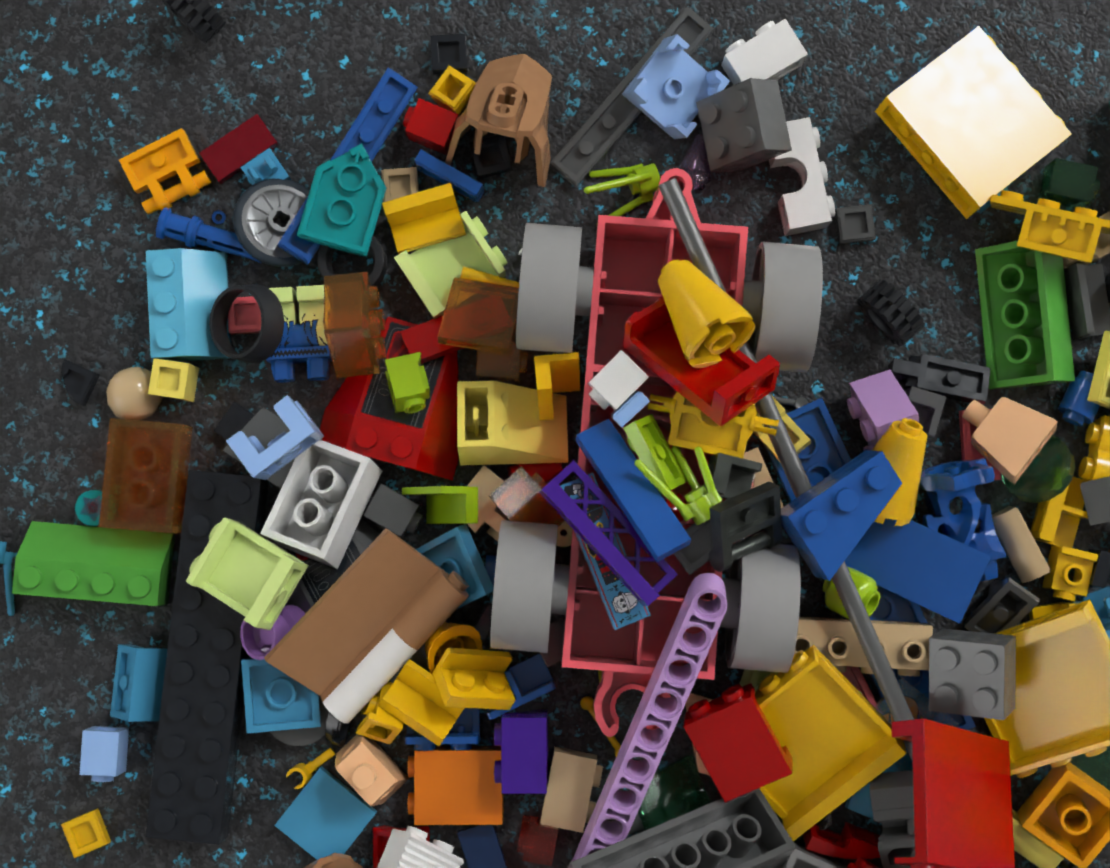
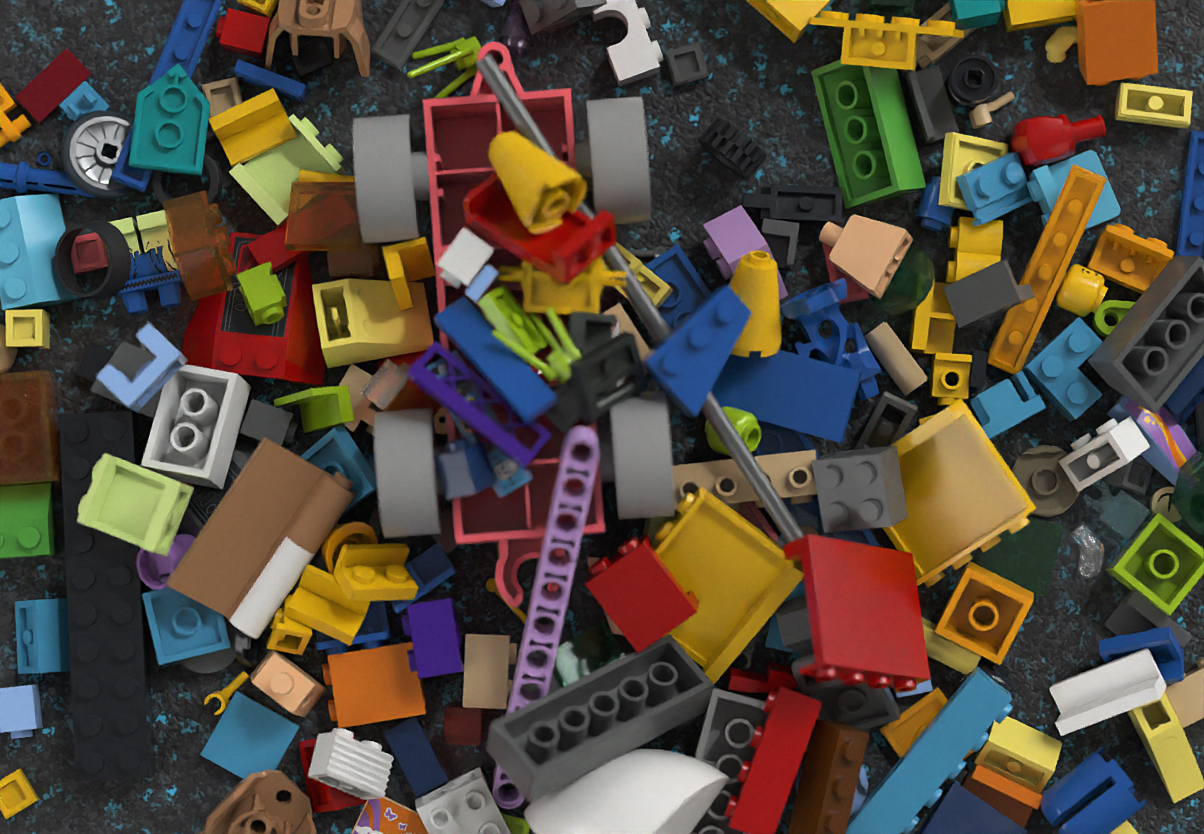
camera: 15 degrees left, 0 degrees up
none -> dark blue brick [433,438,497,499]

